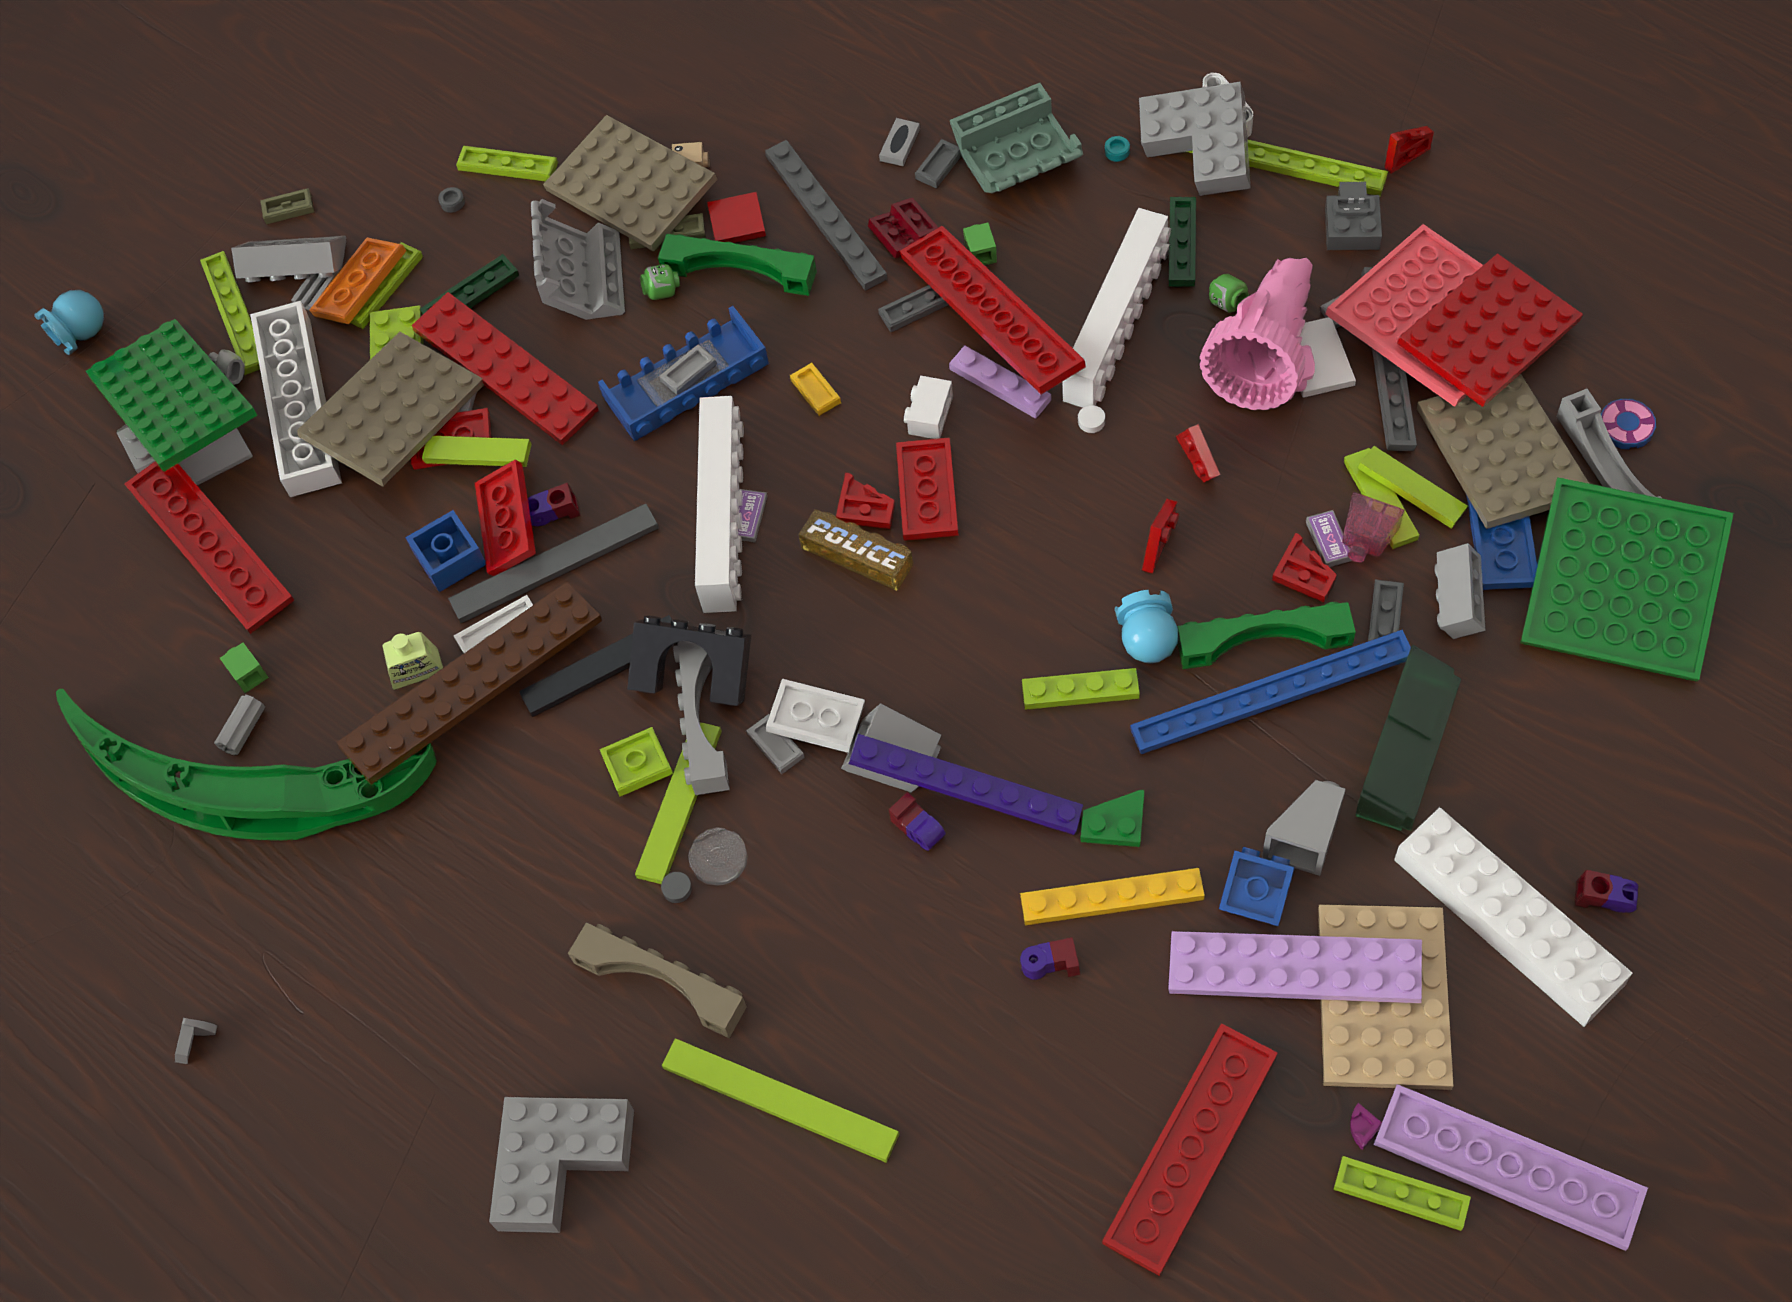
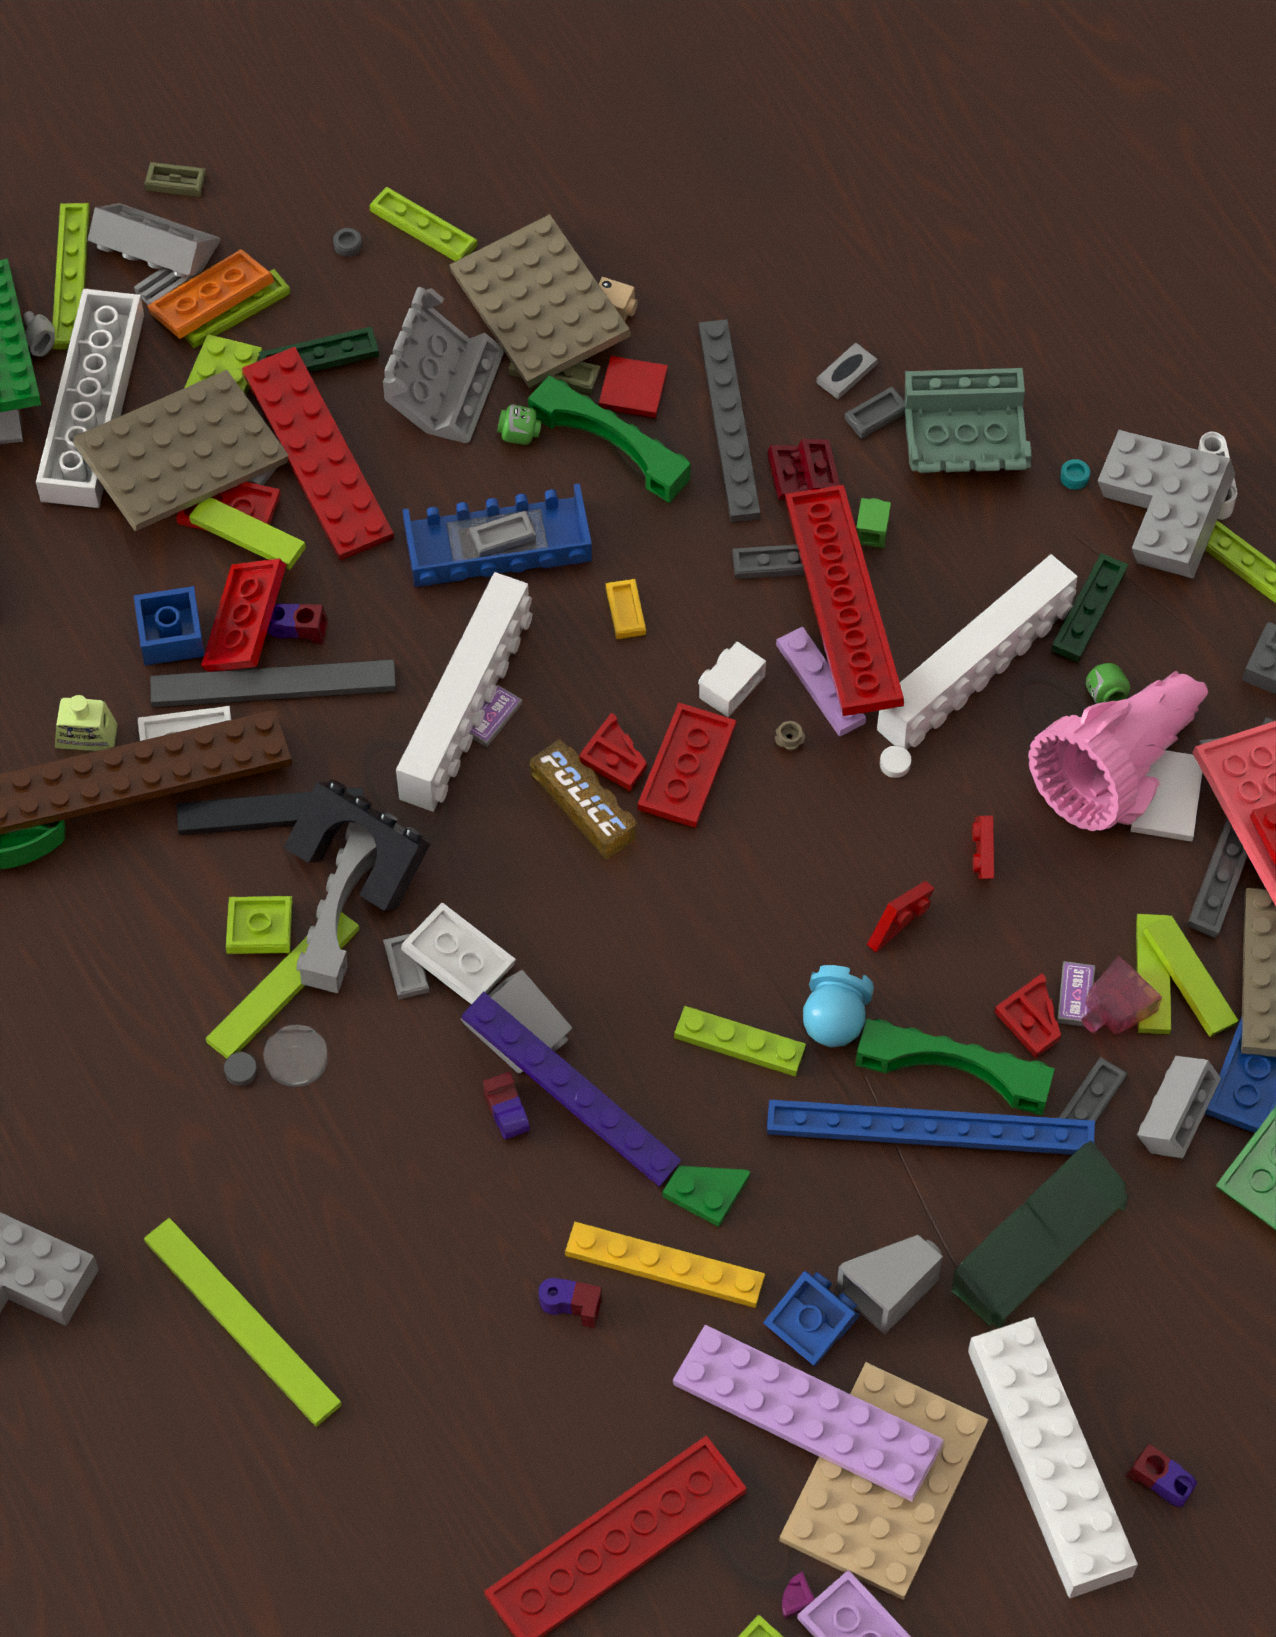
camera: 15 degrees right, 0 degrees up
dark tan arch [568,923,747,1038] -> none
none -> dark tan plate [775,721,805,750]

